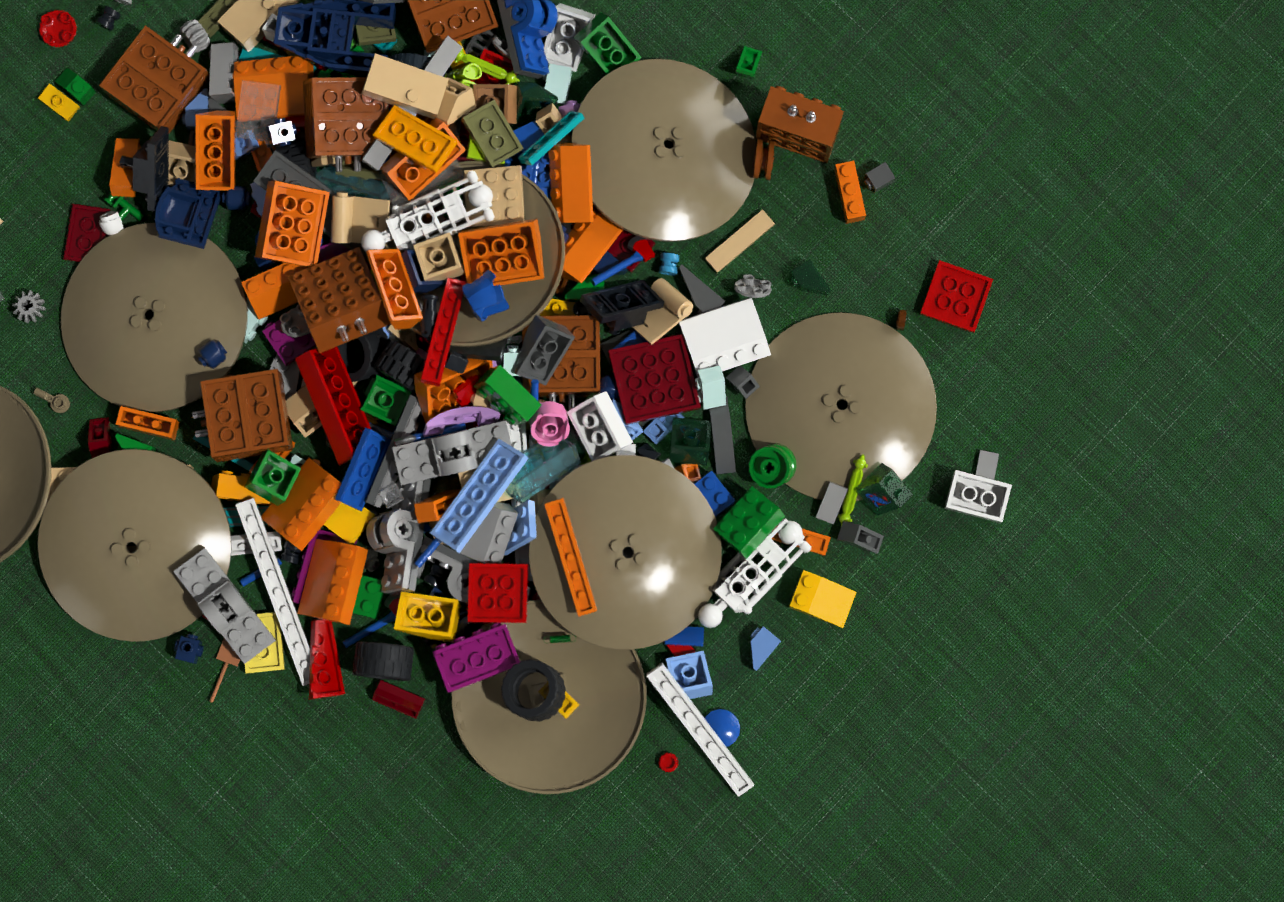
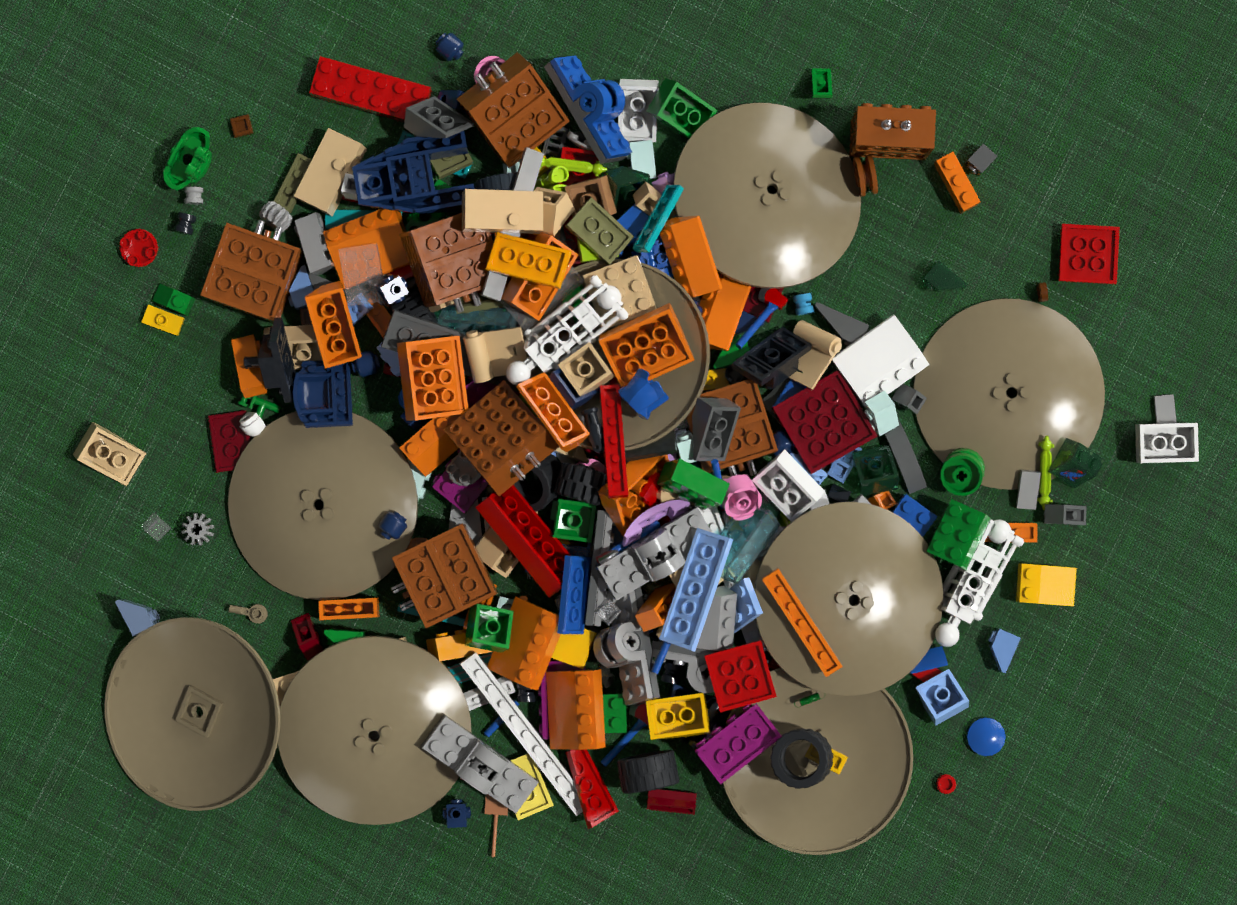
camera: 20 degrees left, 5 degrees up
black slope [445,350,468,374] -> none
white plate [647,663,754,797] -> none
tan tile [705,210,775,273] -> none
light grey dish [734,274,771,298] -> none

